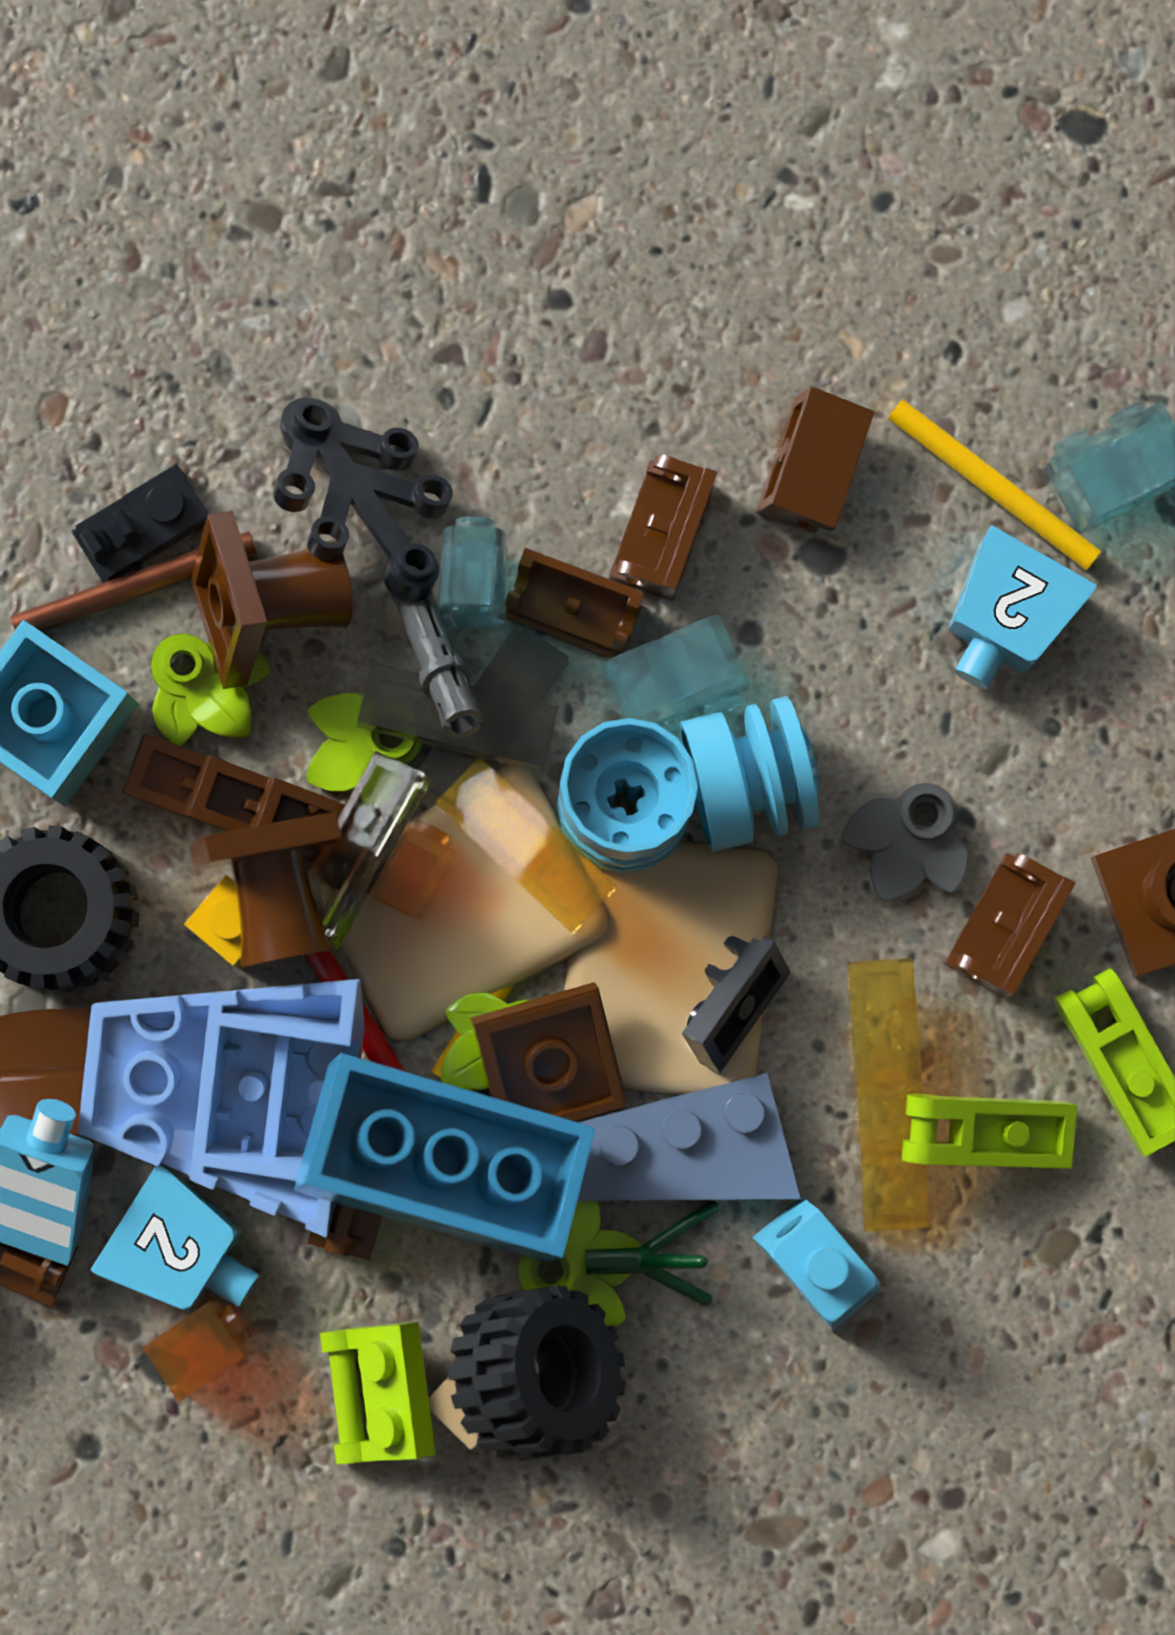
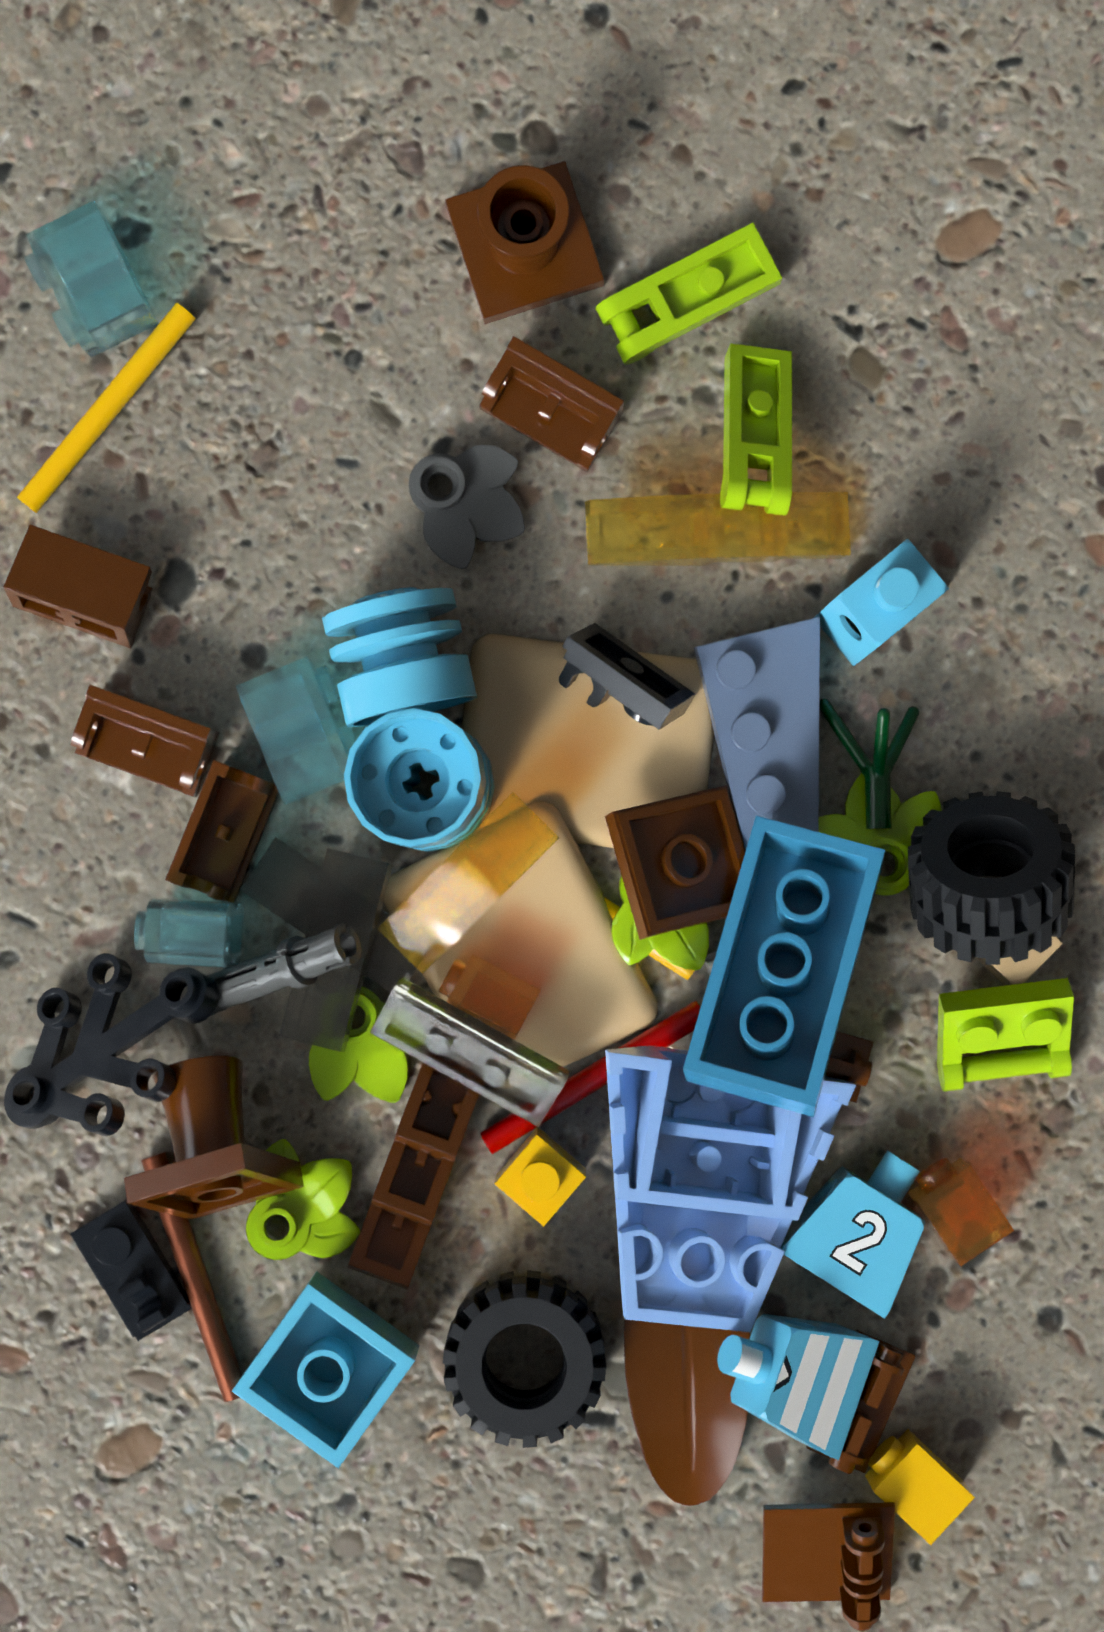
camera: 80 degrees left, 5 degrees up
reddish brown plant [189,812,342,967] -> none
medium azure torso [948,525,1097,690] -> none

